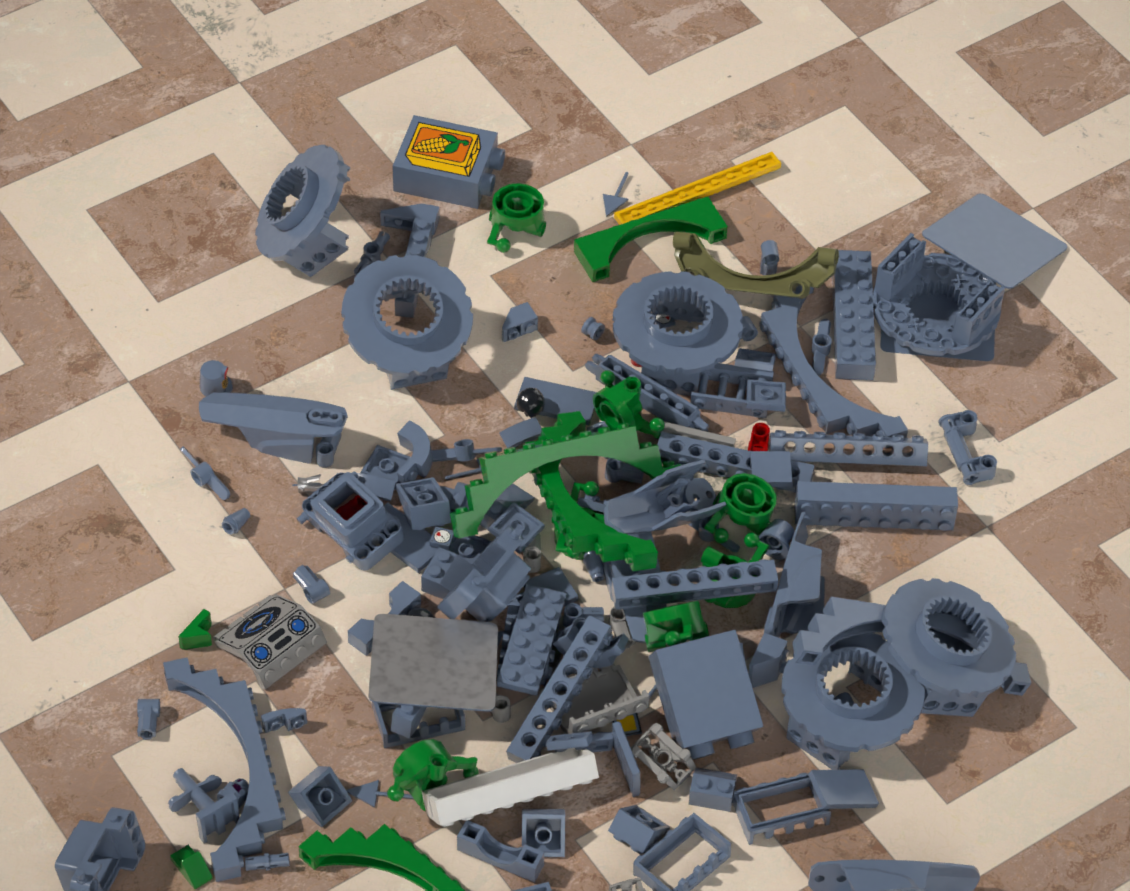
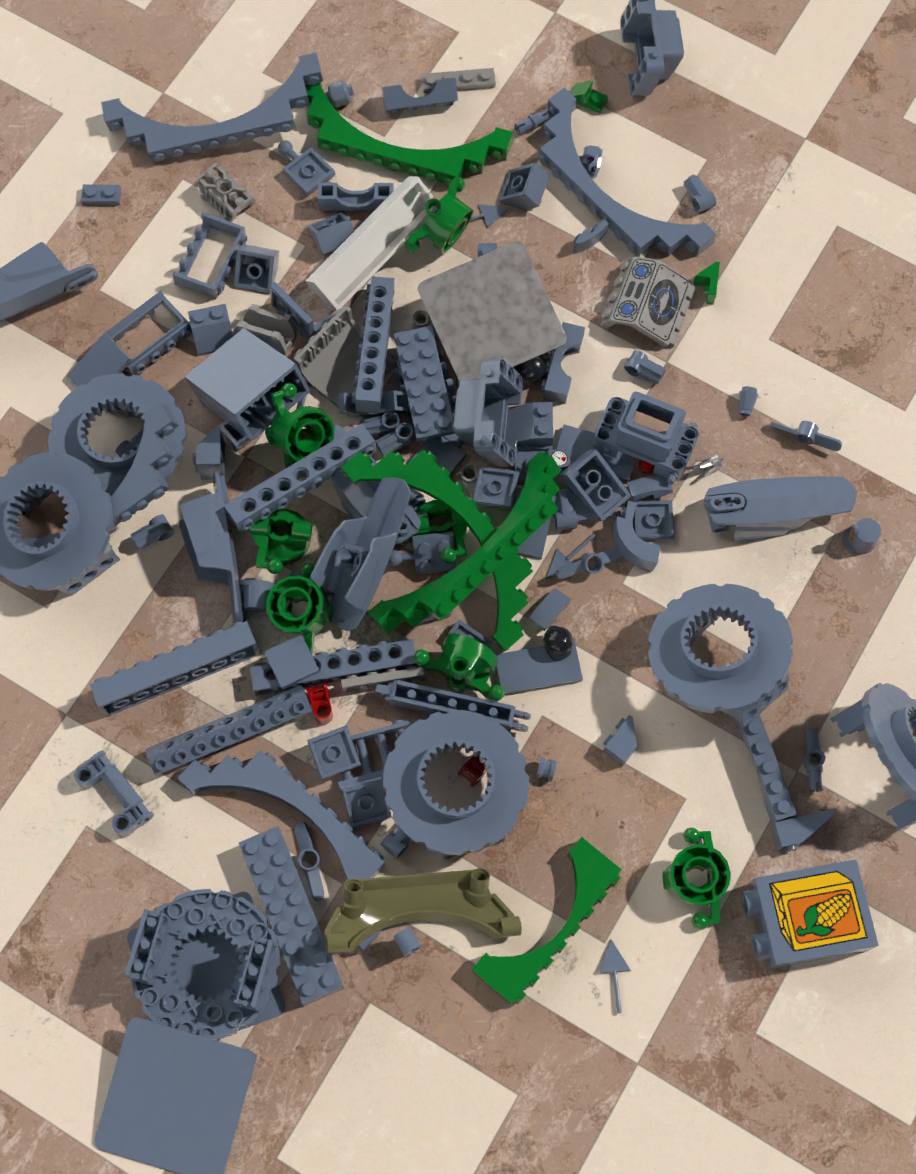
camera: 155 degrees right, 20 degrees up
sand blue piece [168,768,240,844] -> none
sand blue plate [546,731,593,752] -> none
yellow plate [614,152,781,225] -> none

